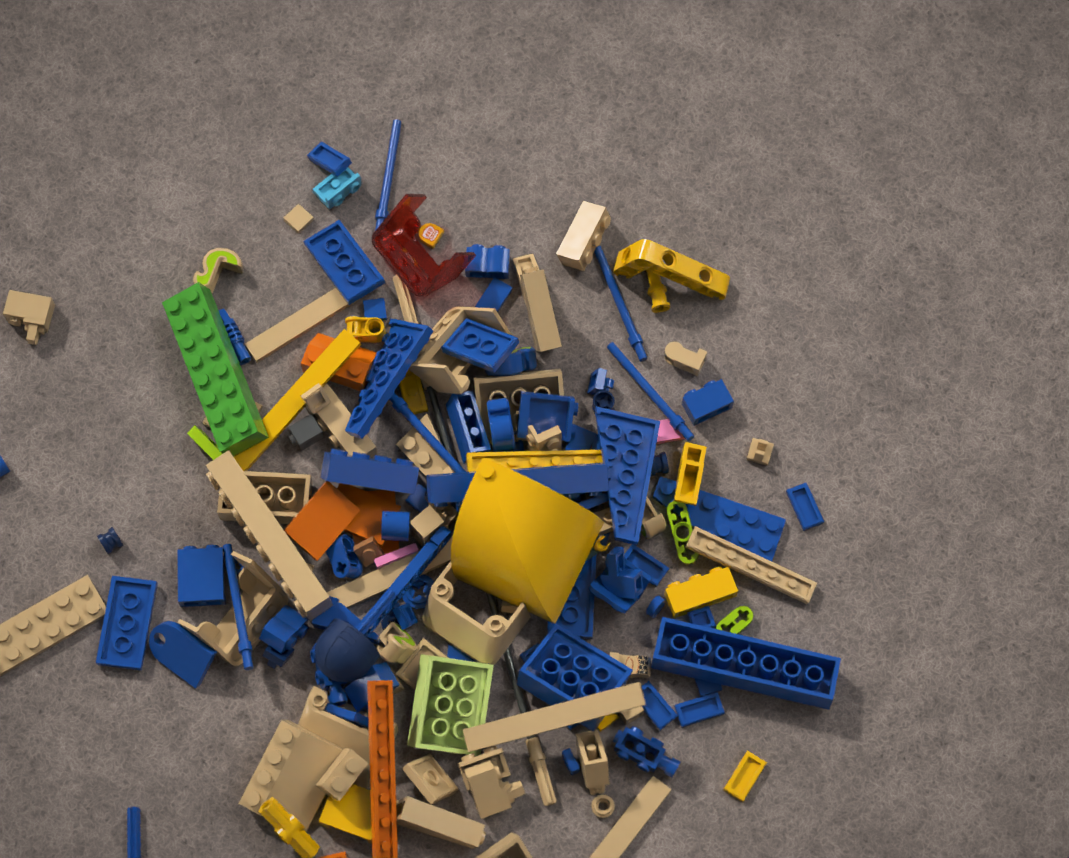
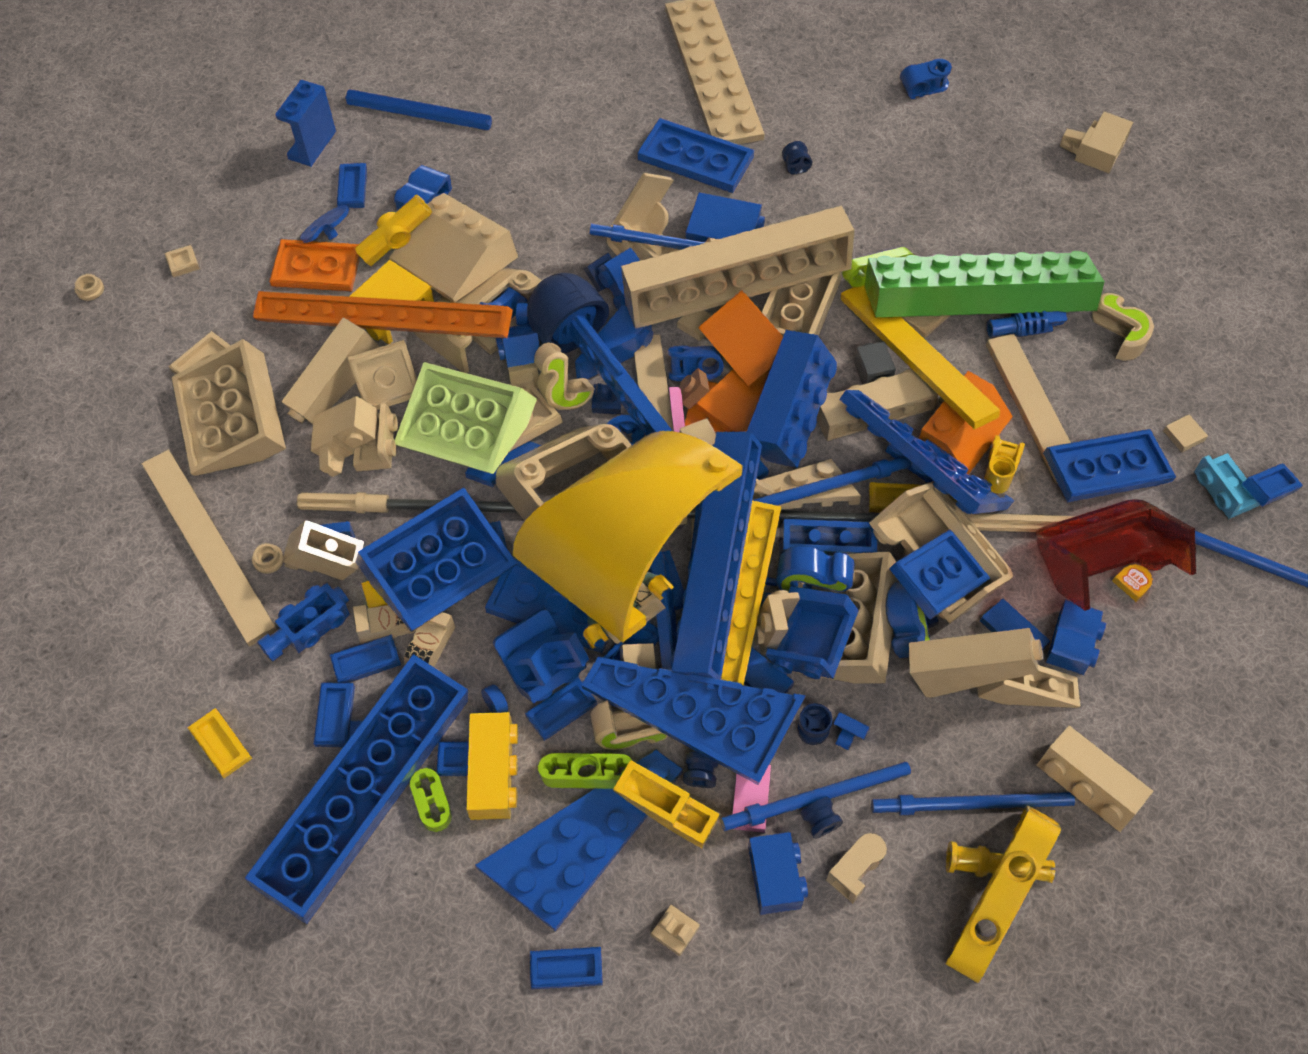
camera: 110 degrees right, 10 degrees down
blue tile [149,621,217,689] -> none
tan tile [301,383,331,415] -> none
tan brick [316,748,368,801] -> none
blue tile [363,298,387,321] -> none
blue piece [381,511,410,541] -> none
blue tile [392,602,418,630] -> none
tan tile [463,682,646,752] -> none
tan tile [685,526,817,604] -> none
none -> blue brick [394,165,452,211]
none -> dark blue wheel [800,797,843,839]

